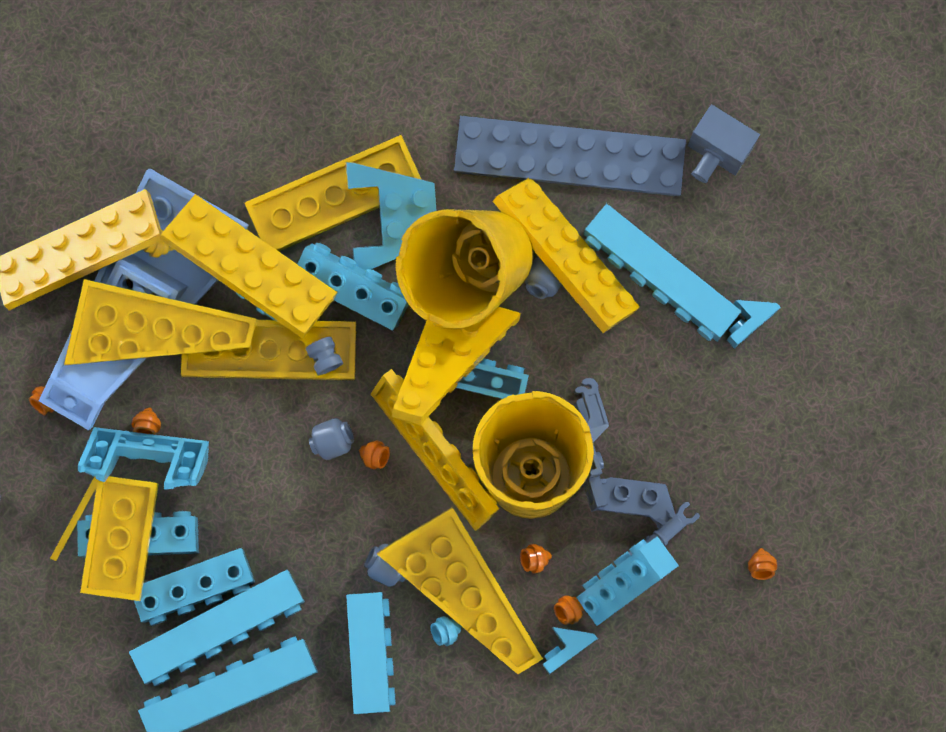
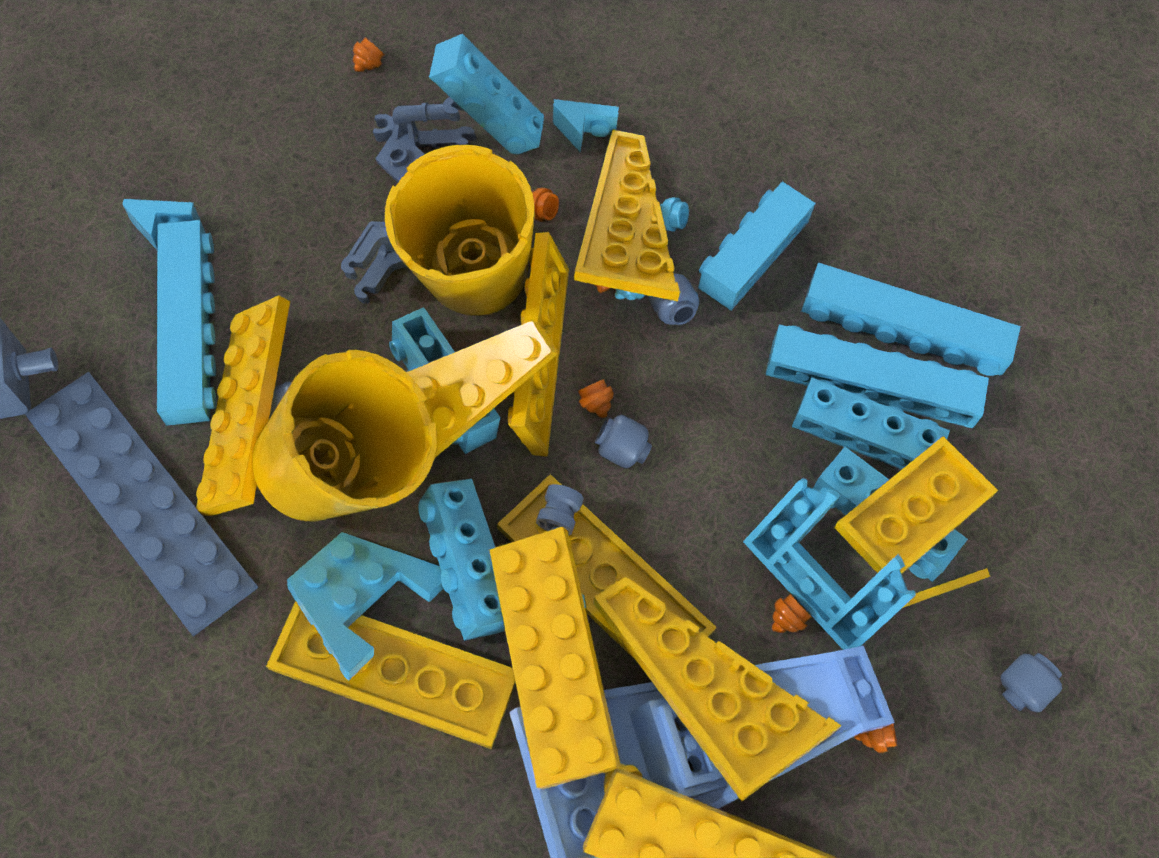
camera: 140 degrees left, 15 degrees down
orange plate [554,595,584,625] -> none

